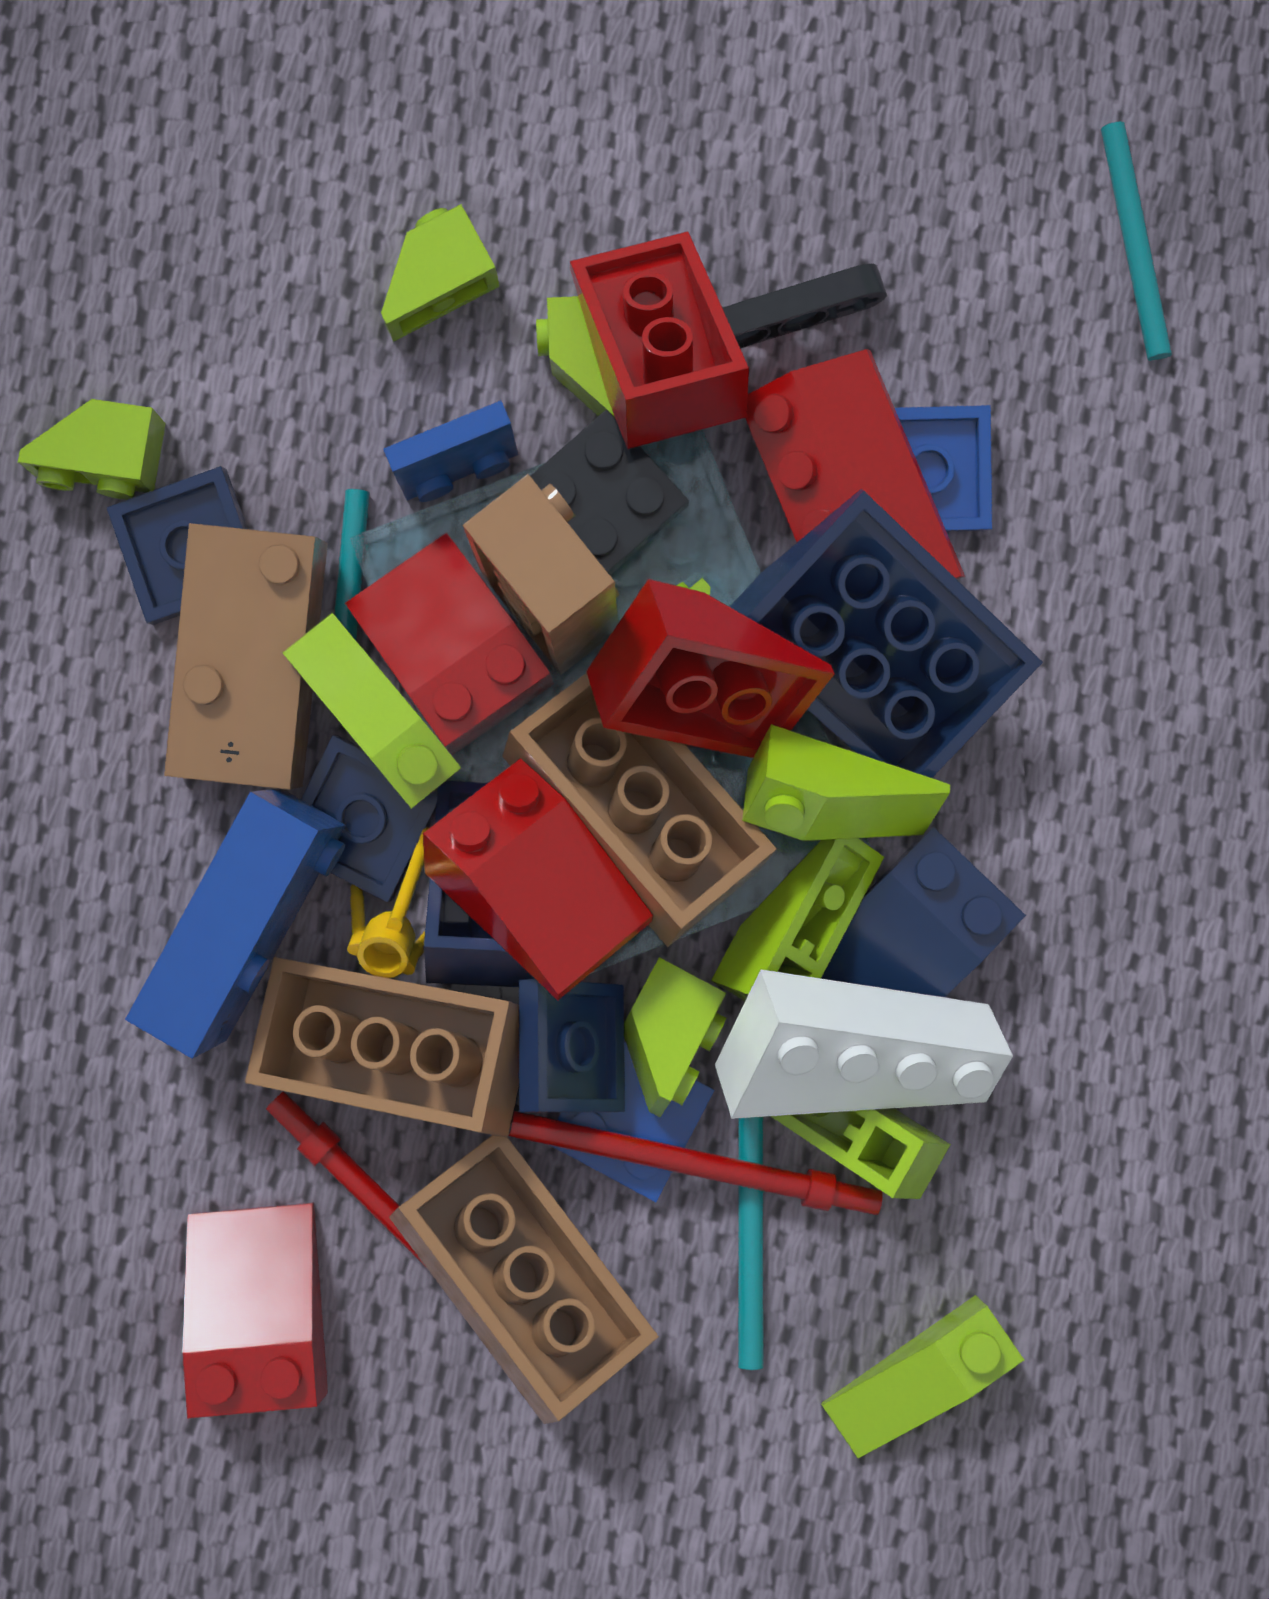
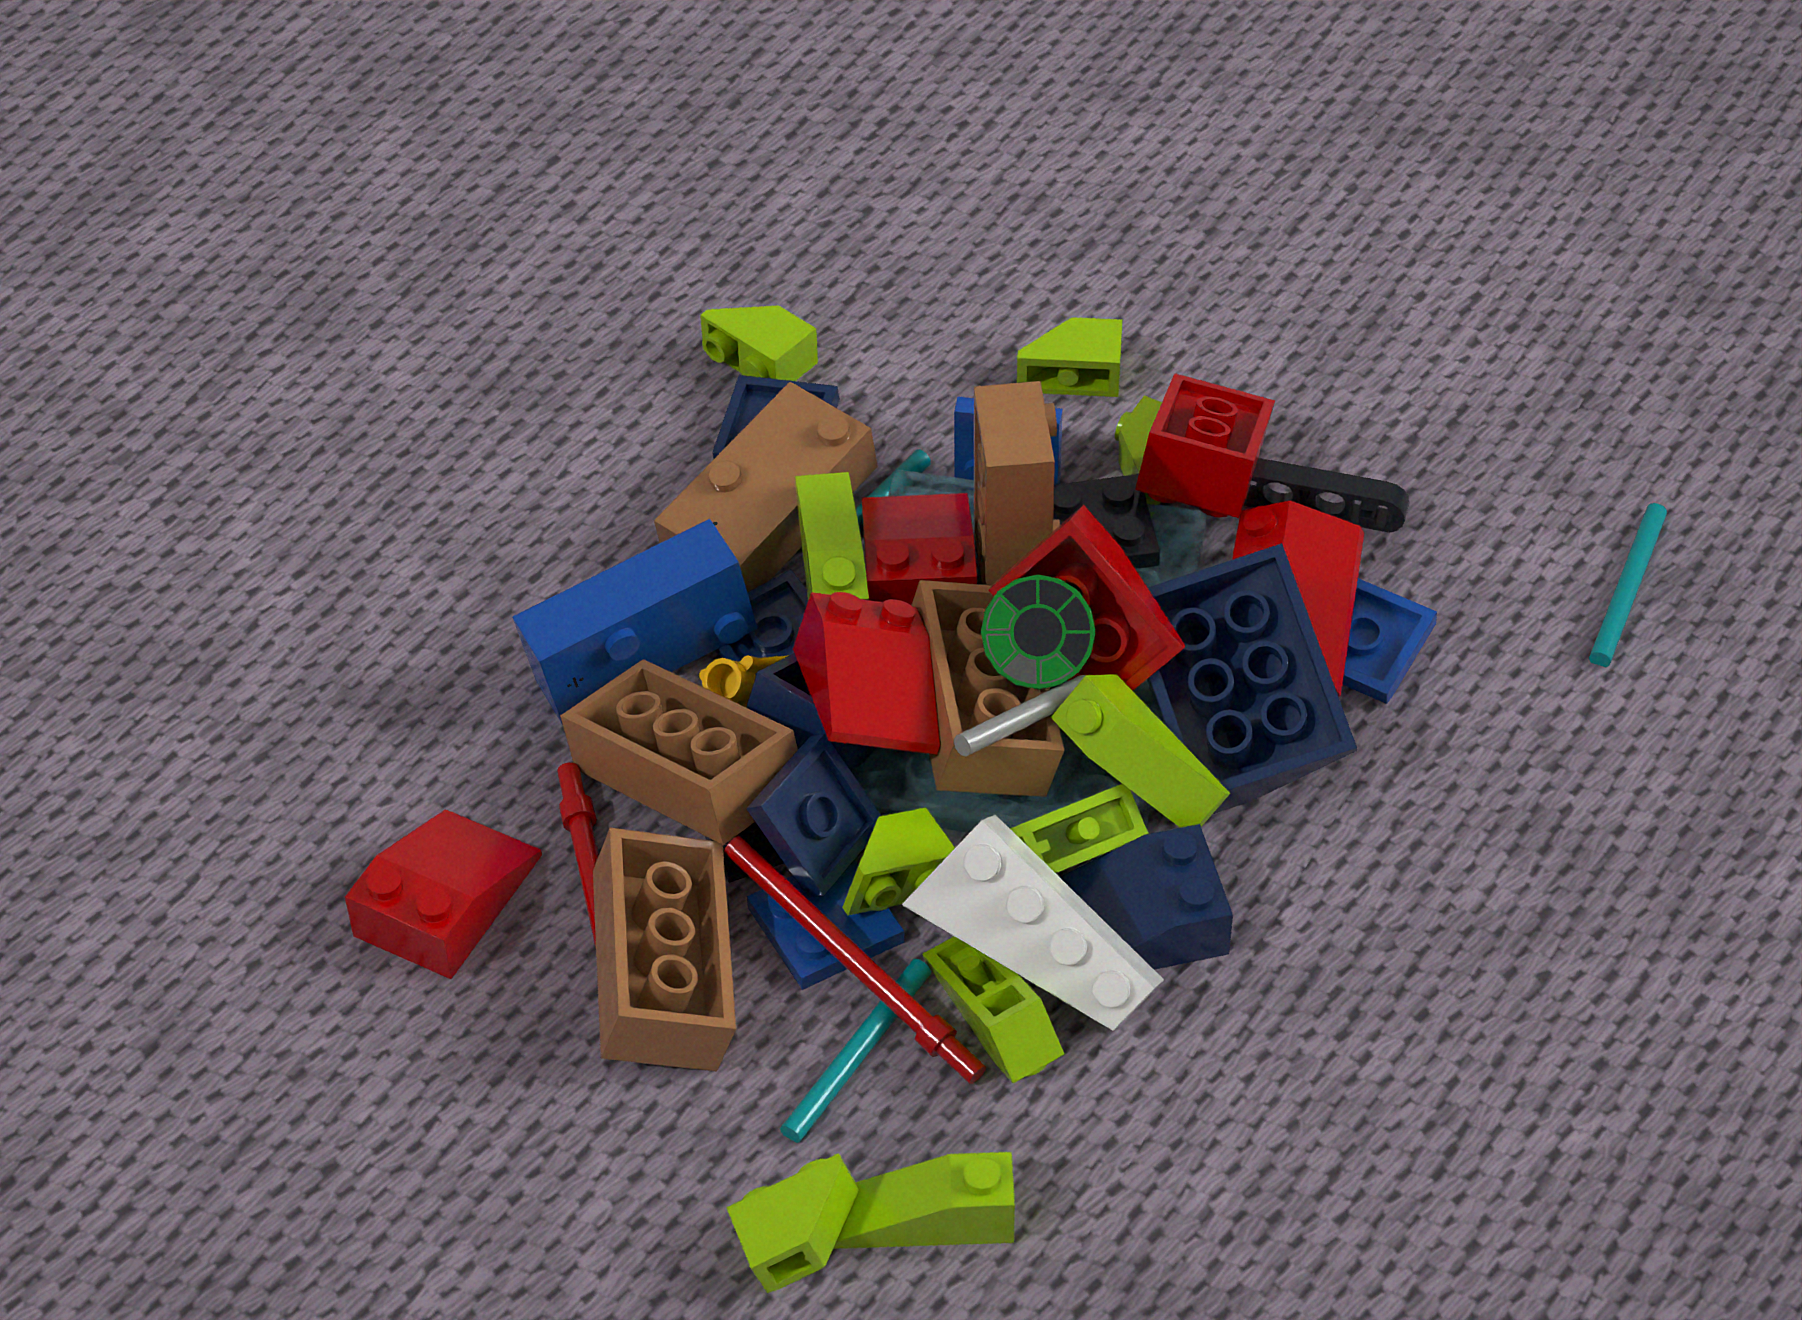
camera: 30 degrees right, 35 degrees down
none -> lime slope [726,1153,859,1293]
none -> light grey bar [954,675,1084,757]
none -> tile [981,575,1096,689]

